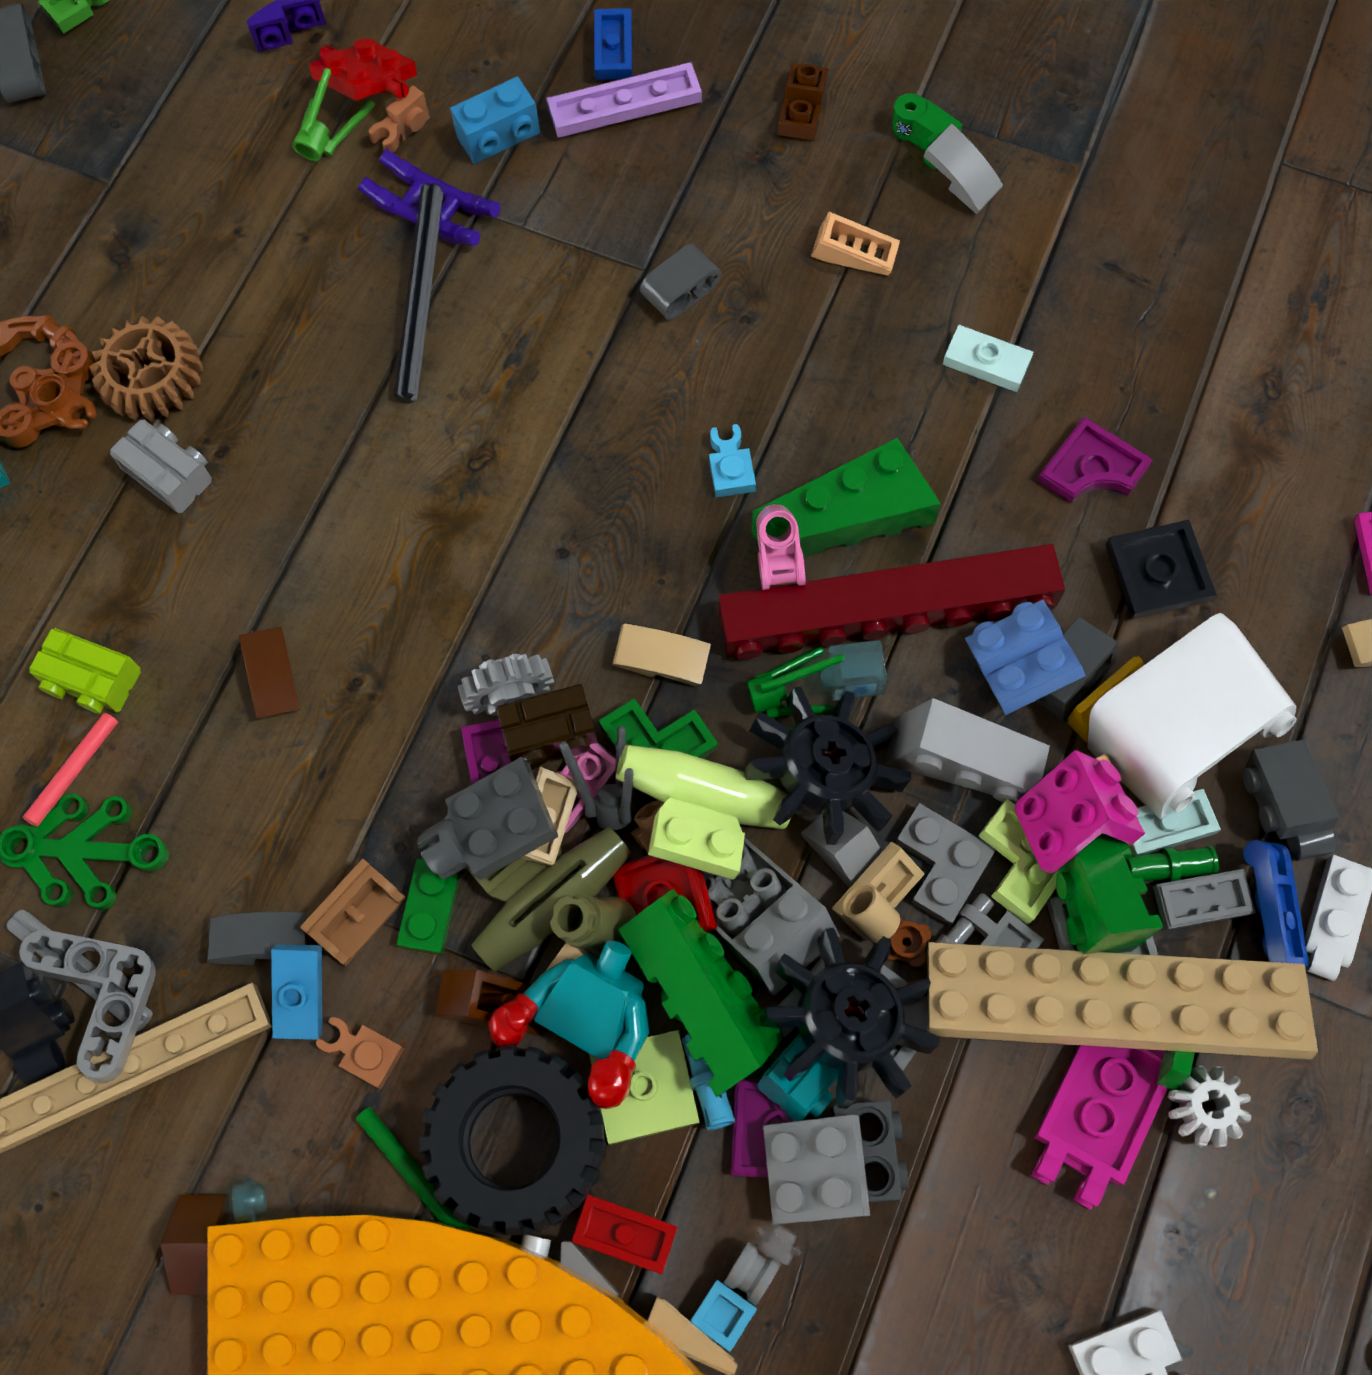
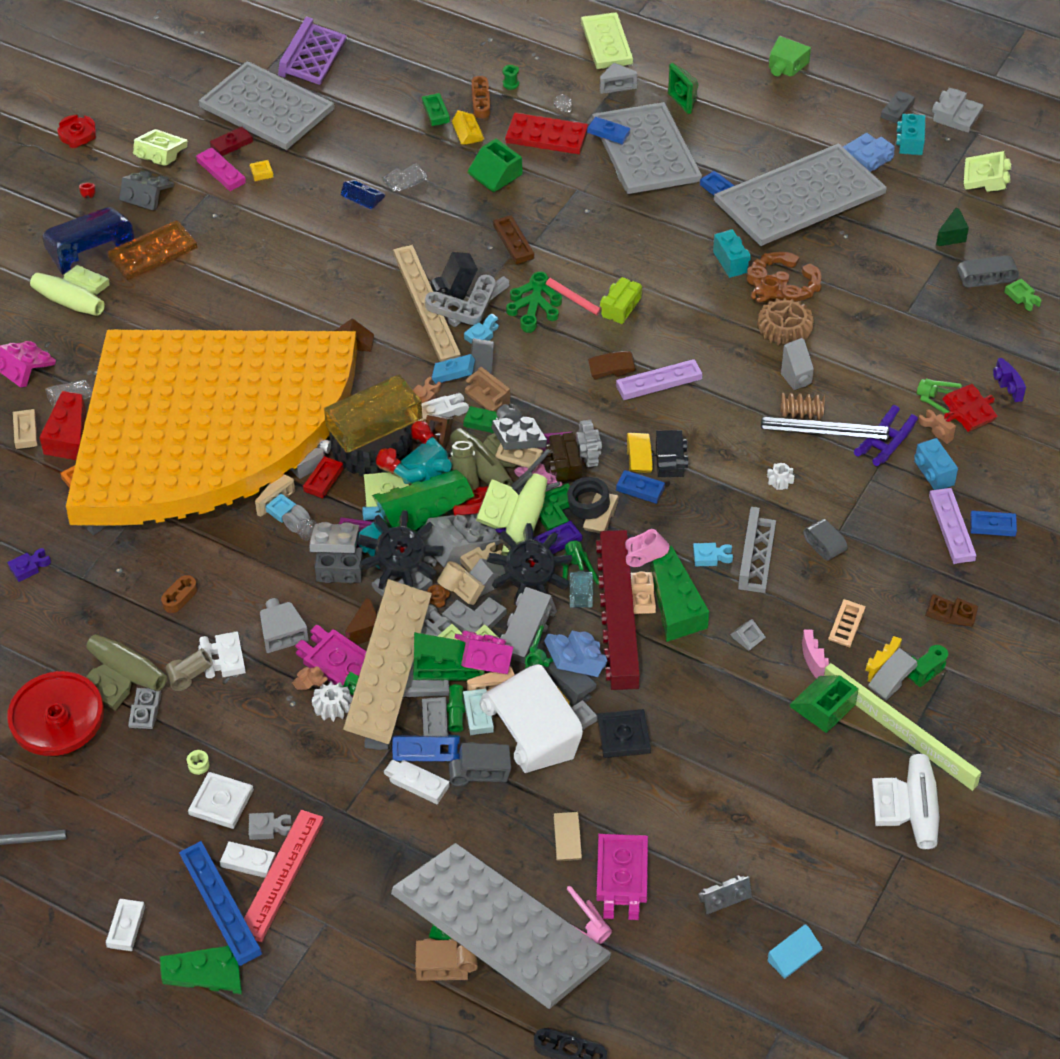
camera: 95 degrees right, 20 degrees down
light grey brick [110,419,212,514] -> none
clear light blue plate [232,1177,267,1223] -> none
light aqua plate [942,325,1034,392] -> none
magenta tile [1037,416,1153,503] -> none
none -> light grey torso [260,598,309,653]
none -> nougat plate [292,666,328,690]
none -> clear yellow brick [324,374,422,453]
none -> reddish brown slope [345,598,377,645]
none -> white hinge [407,393,469,424]
none -> tan plate [460,542,502,573]
none -> medium azure plate [464,314,499,344]
none -> green plant [525,625,554,669]
none -> dark purple plate [533,521,582,554]
none -> black tyre [567,477,610,519]
none -> light grey plate [571,700,597,730]
none -> lavender plate [616,359,702,400]
none -> blue plate [616,470,665,504]
none -> yellow slope [627,433,652,473]
none -> light nougat slope [631,571,656,614]
none -> black hinge [655,430,688,477]
none -> light grey slope [730,619,766,651]
none -> light grey fence [738,507,776,593]
none -> white gear [767,463,794,490]
none -> medium nougat piece [780,392,825,421]
none -> light grey slope [781,338,814,390]
none -> green slope [790,675,859,733]
none -> bright pink slope [802,630,829,679]
none -> yellowish green tile [824,663,981,791]
none -> yellow slope [866,636,902,682]
none -> white plate [872,754,940,849]

